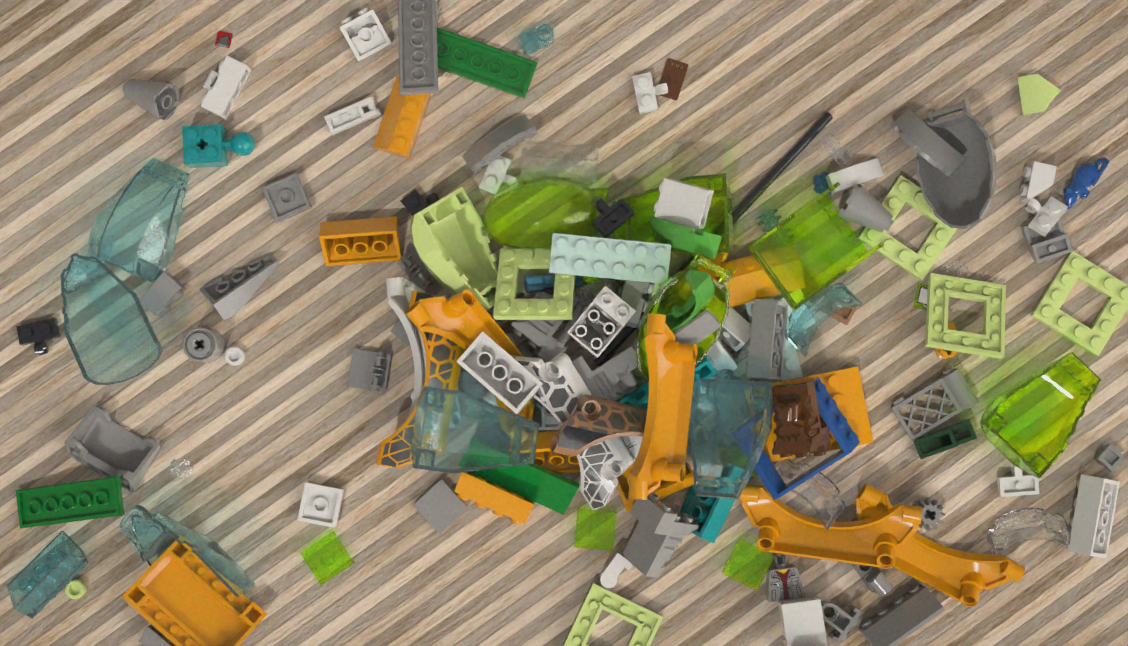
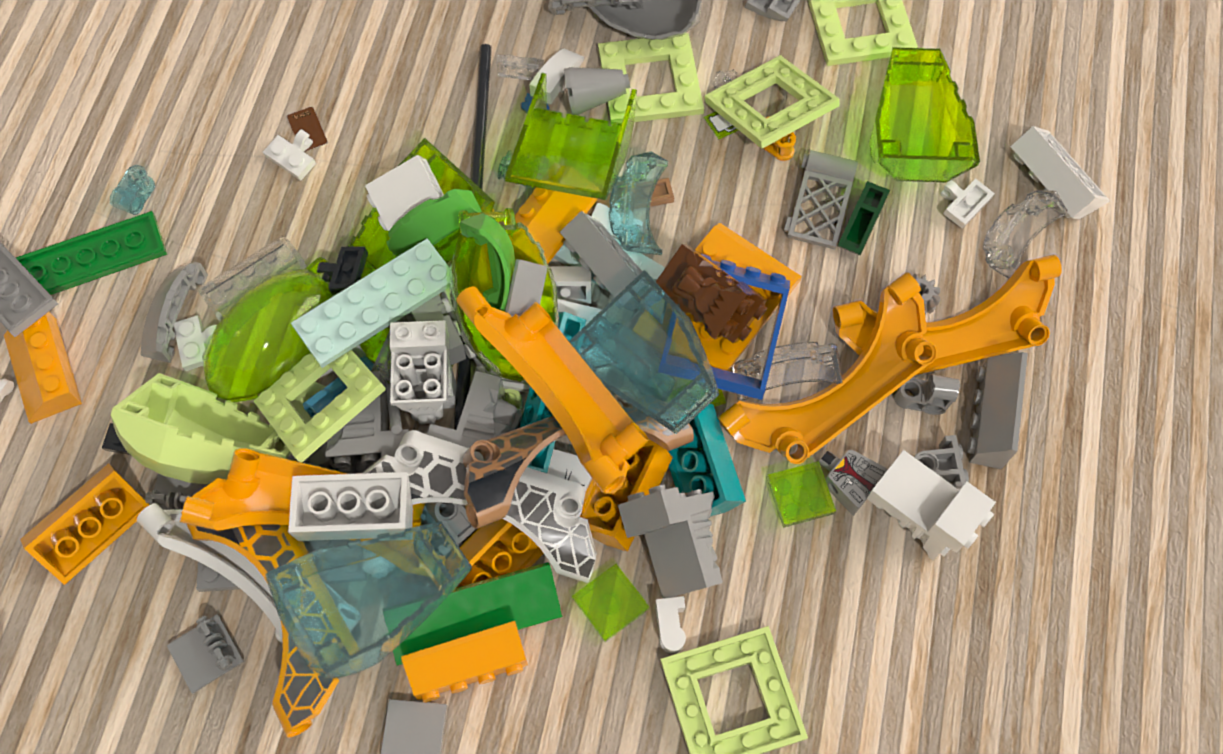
camera: 45 degrees left, 20 degrees down
light grey plate [1095,444,1125,471] -> none

